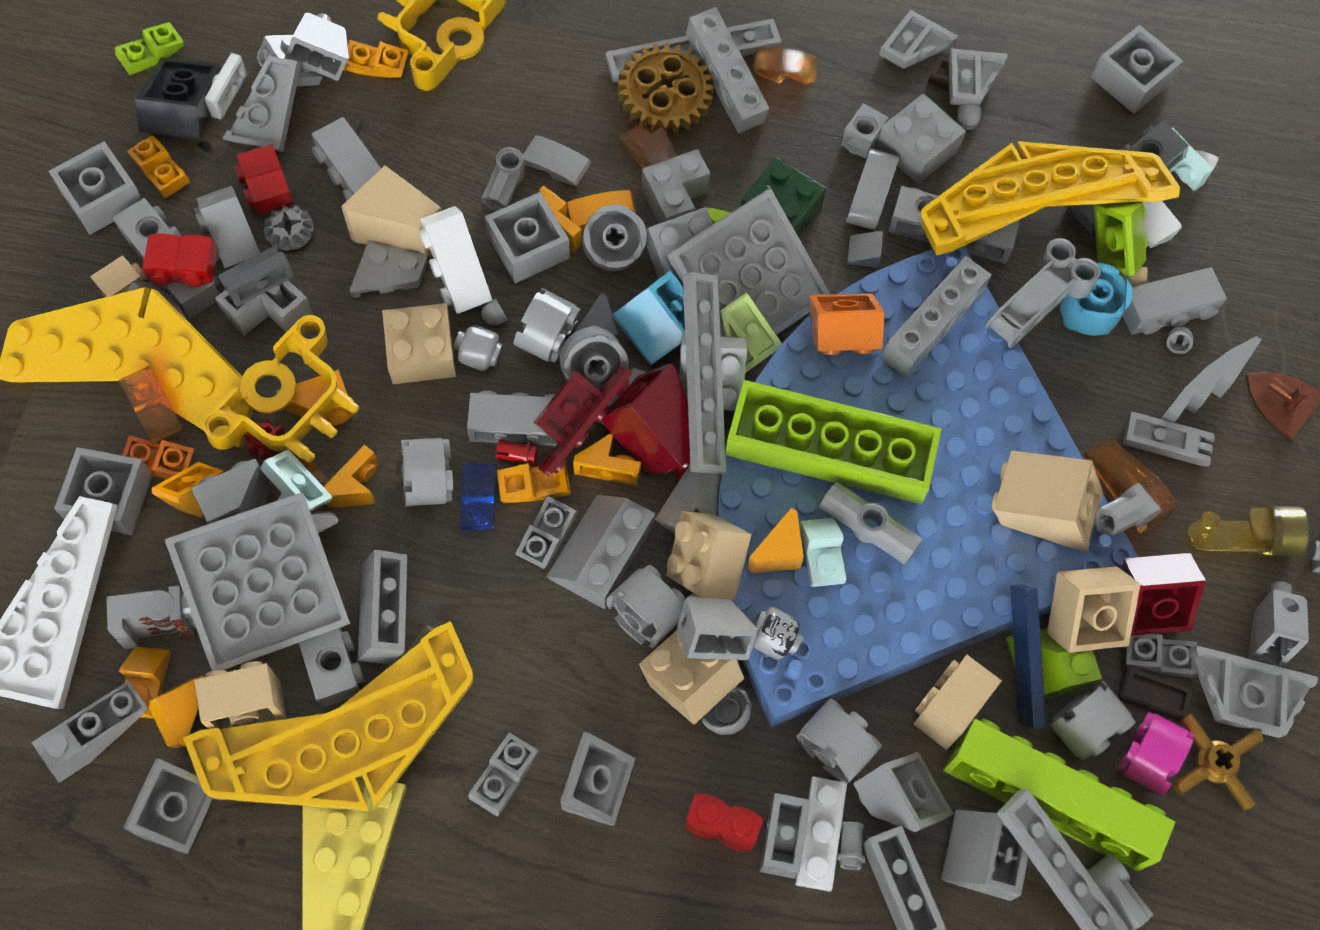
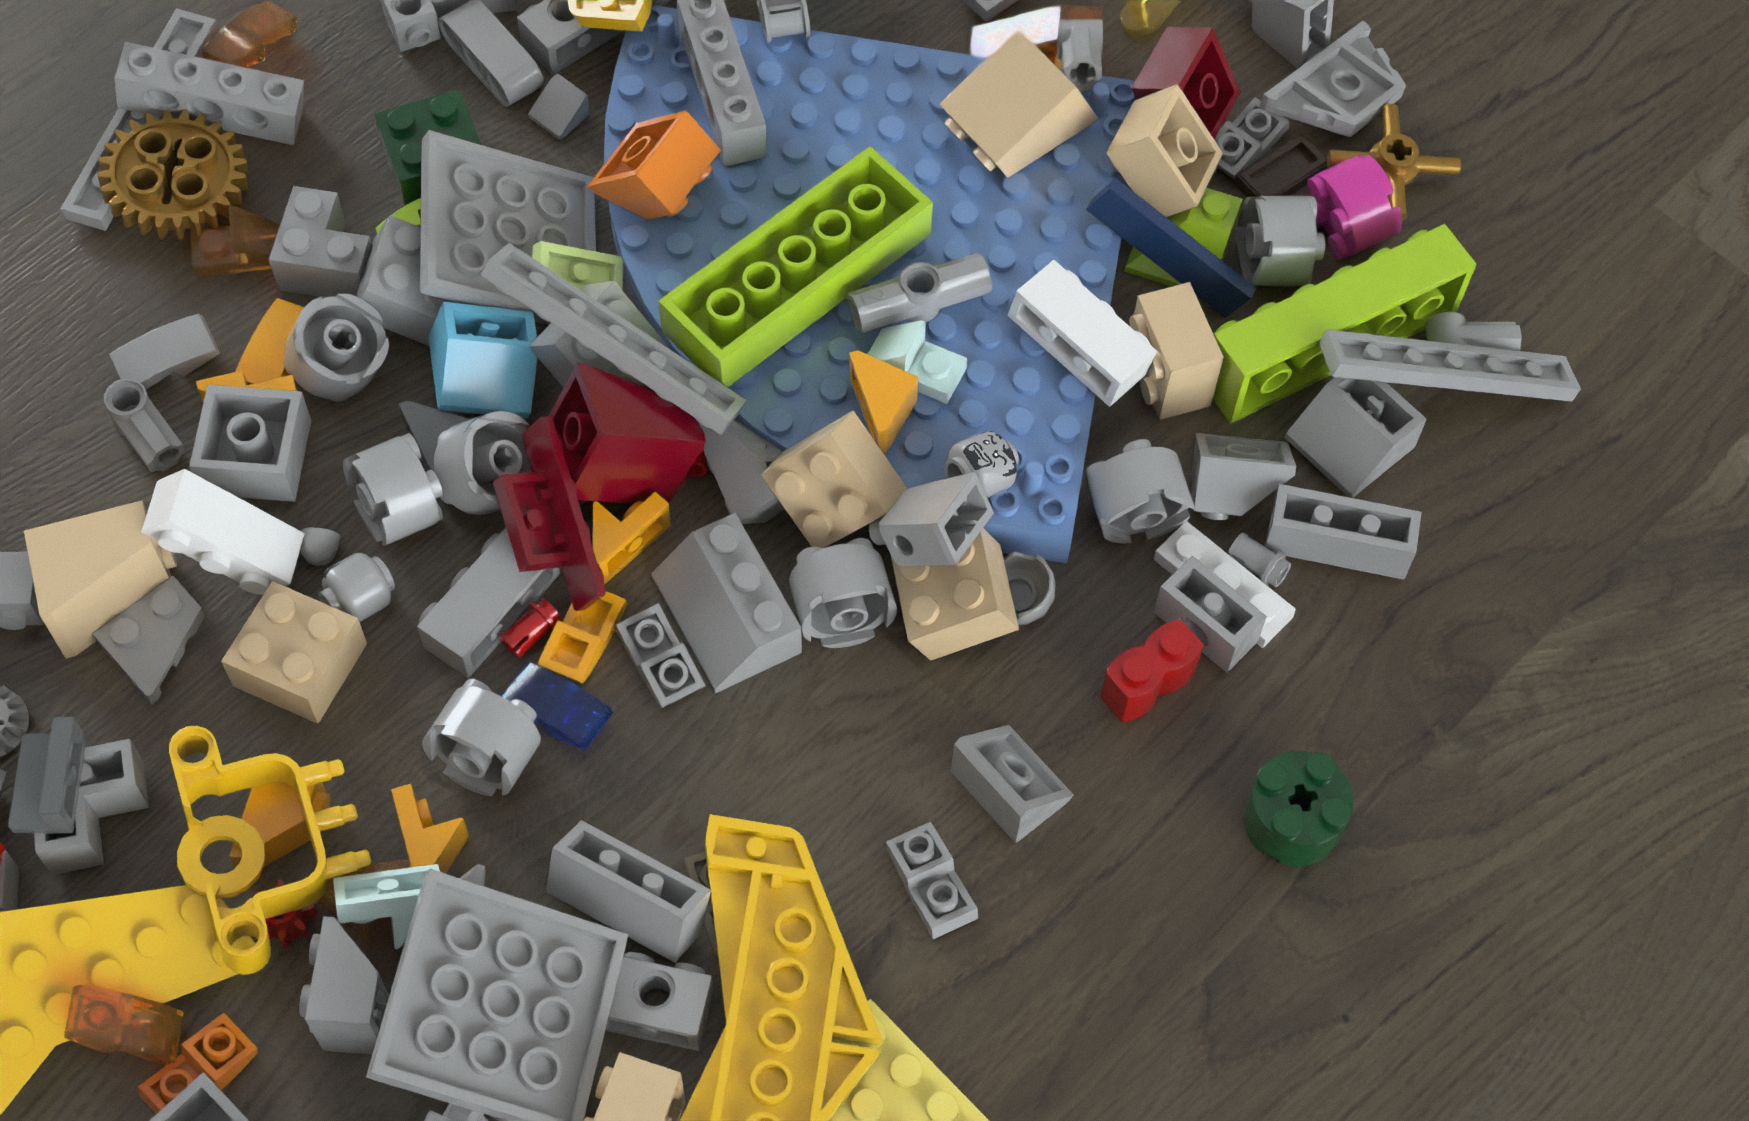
camera: 55 degrees left, 5 degrees down
light orange slope [152,462,224,518] -> none
none -> white brick [1007,260,1157,407]

